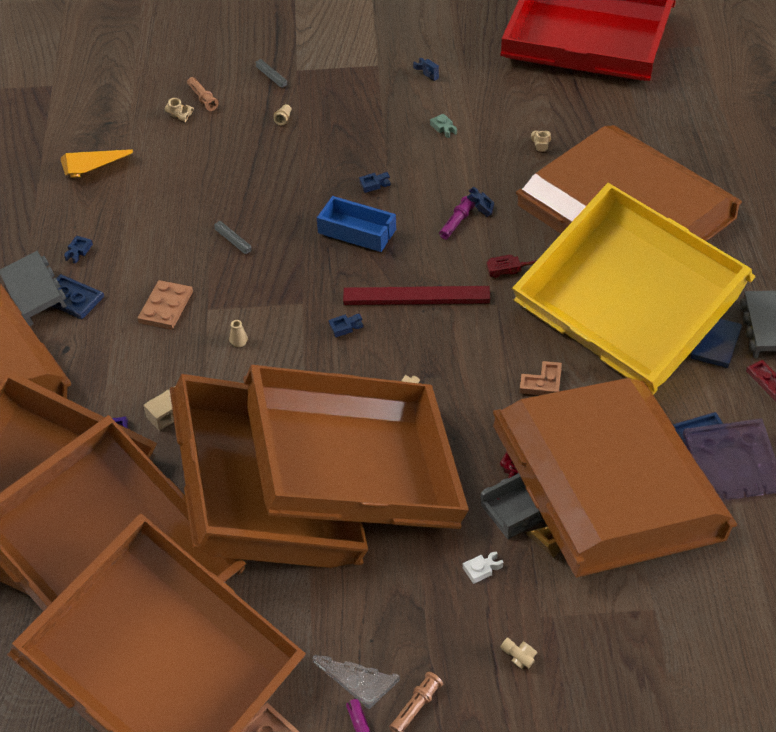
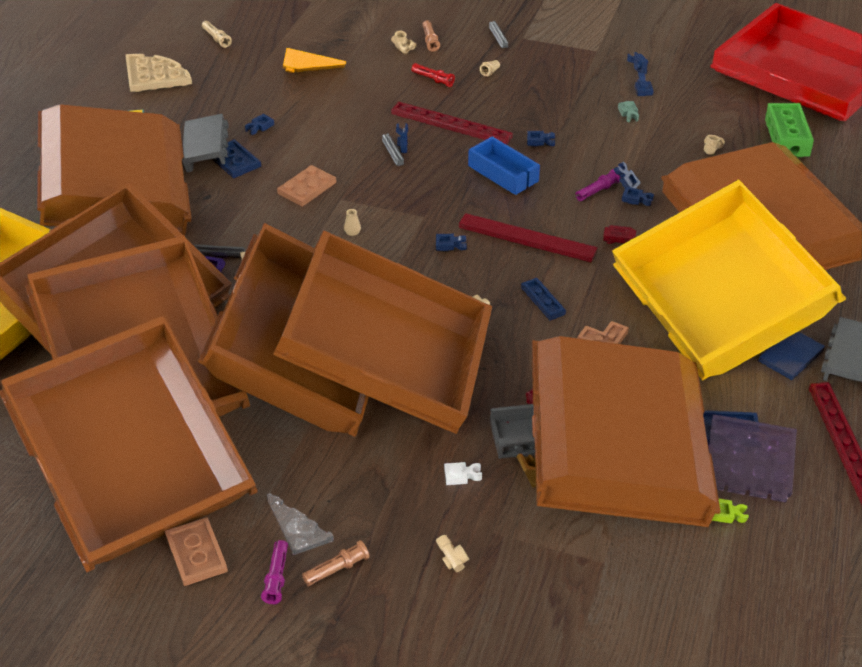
camera: 20 degrees right, 5 degrees down
none -> dark grey axle [193,245,245,257]
none -> dark red tile [391,101,513,145]
none -> dark blue plate [396,123,408,153]
none -> red pin [411,63,455,87]
none -> dark blue tile [521,278,566,321]
none -> dark blue plate [622,187,654,206]
none -> dark blue plate [635,73,654,96]
none -> lime plate [712,499,749,523]
none -> bright green brick [765,103,814,157]

